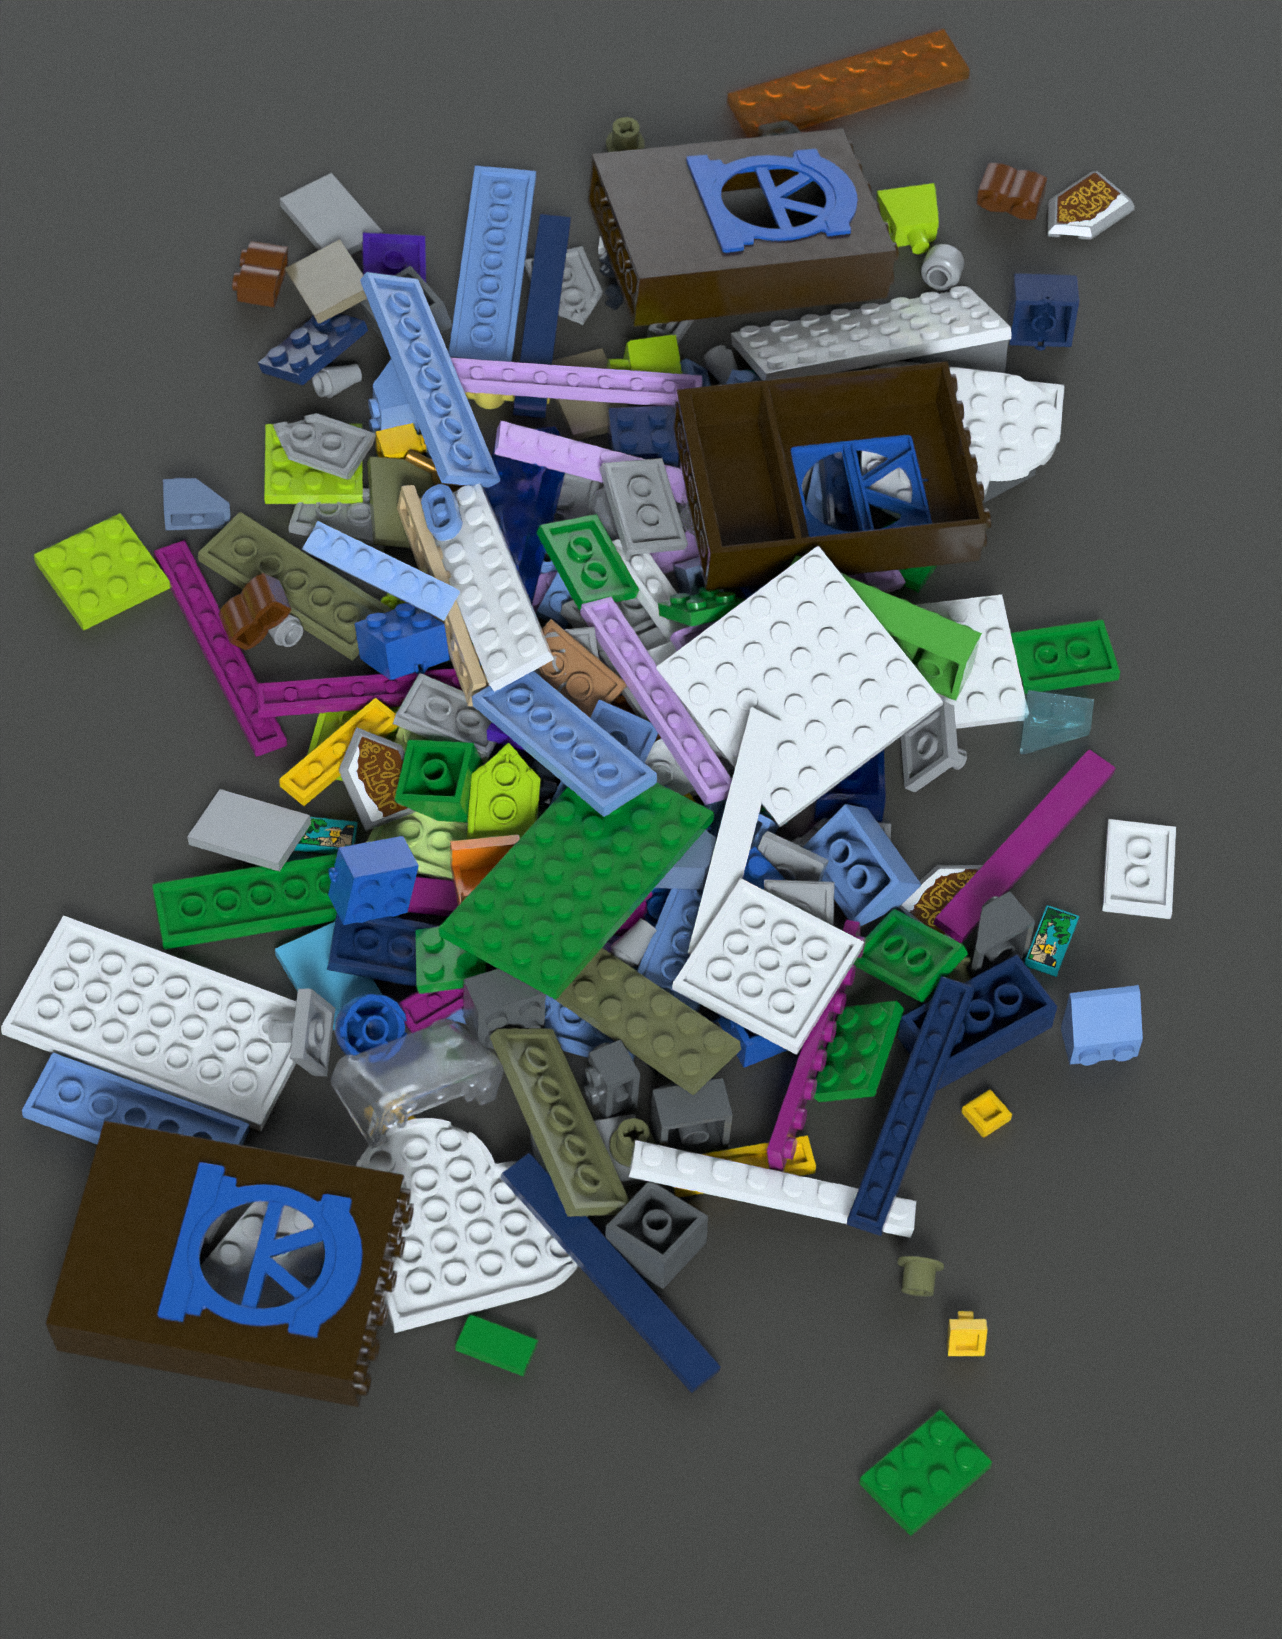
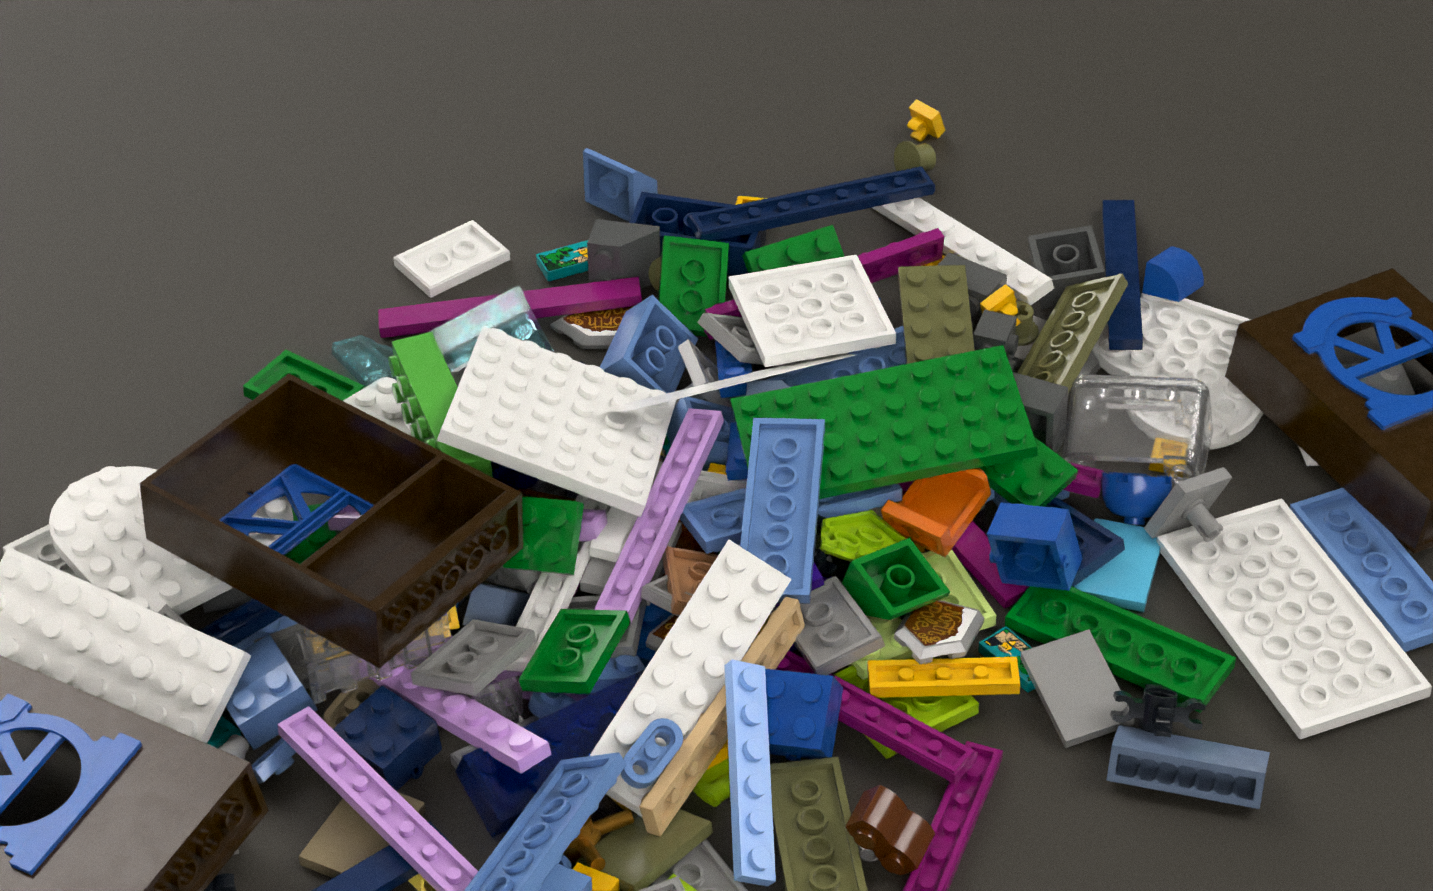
camera: 130 degrees left, 15 degrees down
green tile [455,1314,538,1377] -> none
lime torso [607,335,682,374] -> none
green plate [859,1410,992,1536] -> none
none -> clear light blue wedge [430,285,554,372]
none -> yellow tile [980,284,1021,326]
none -> sand blue brick [1106,725,1270,809]
none -> black pin [1110,684,1206,737]
none -> blue brick [1142,246,1204,302]

